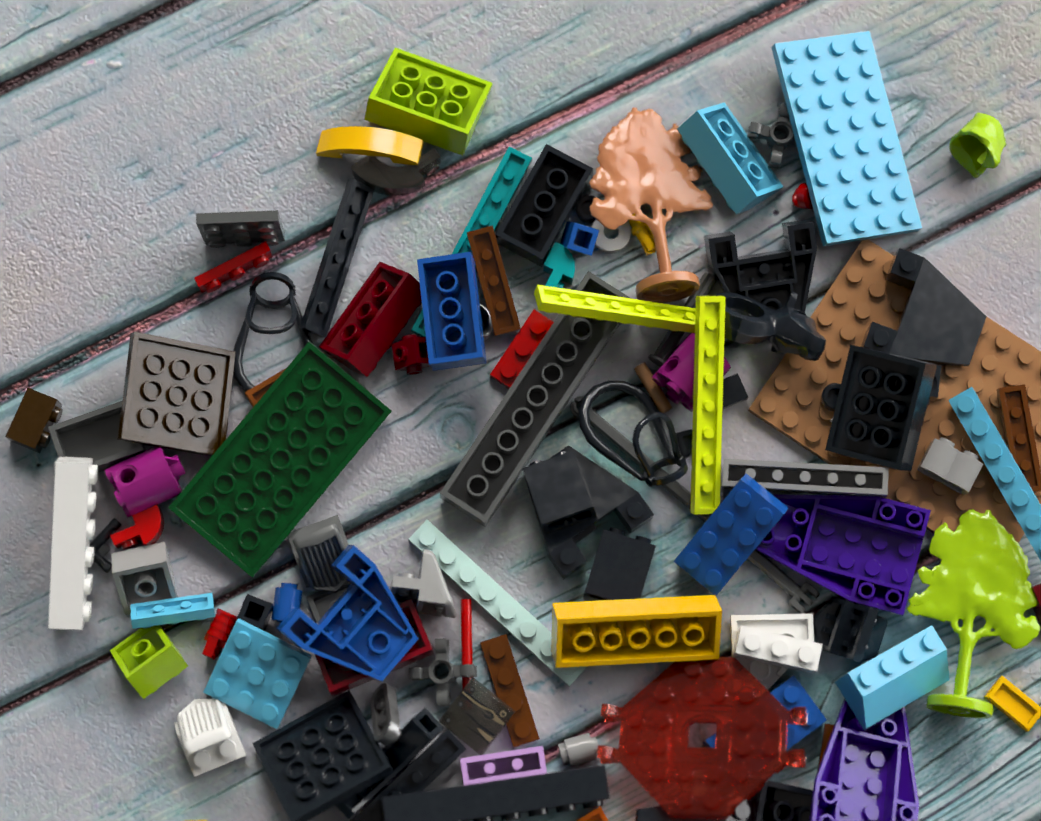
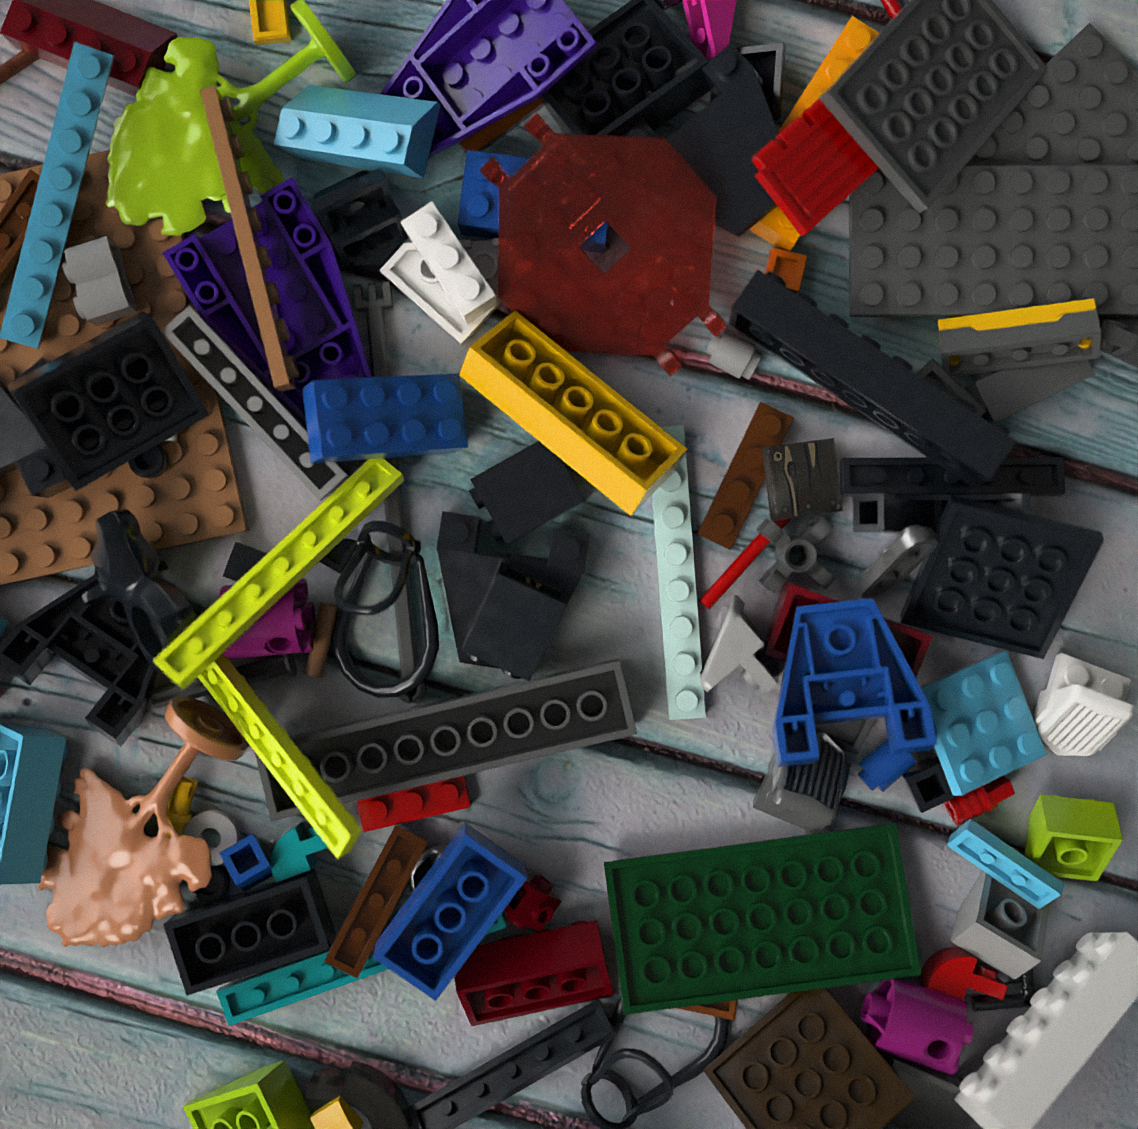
camera: 130 degrees left, 10 degrees up
lavender brick [460,746,547,785] -> none
none -> medium nougat plate [200,86,299,392]

